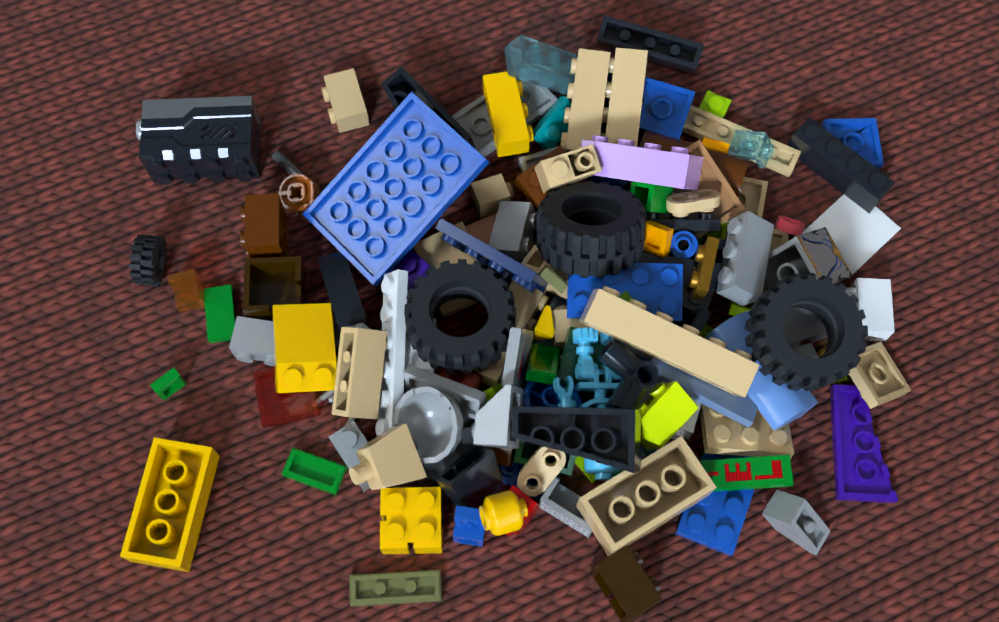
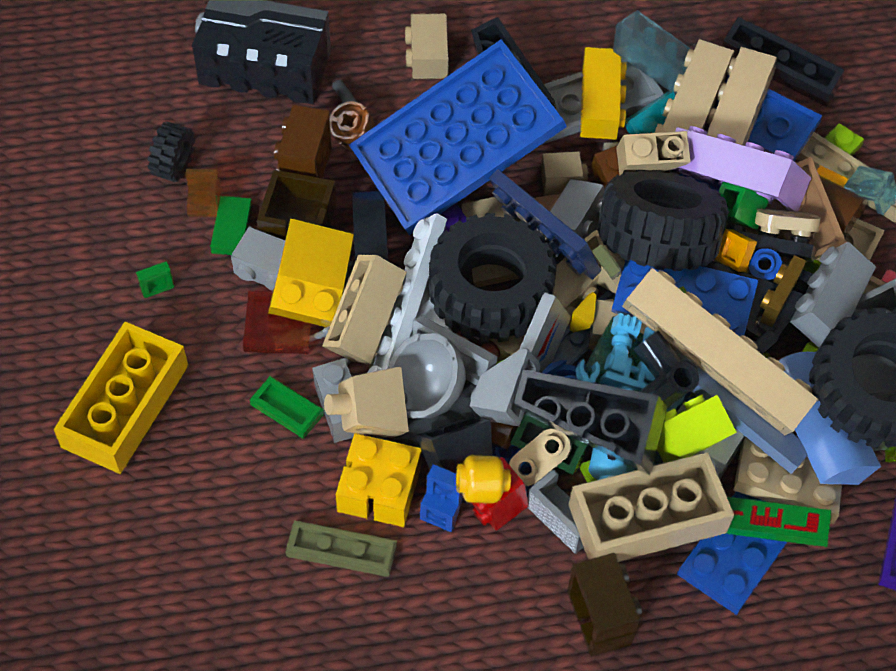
camera: 15 degrees right, 10 degrees down
green tile [526,343,561,385] -> none
light grey slope [762,490,831,555] -> none

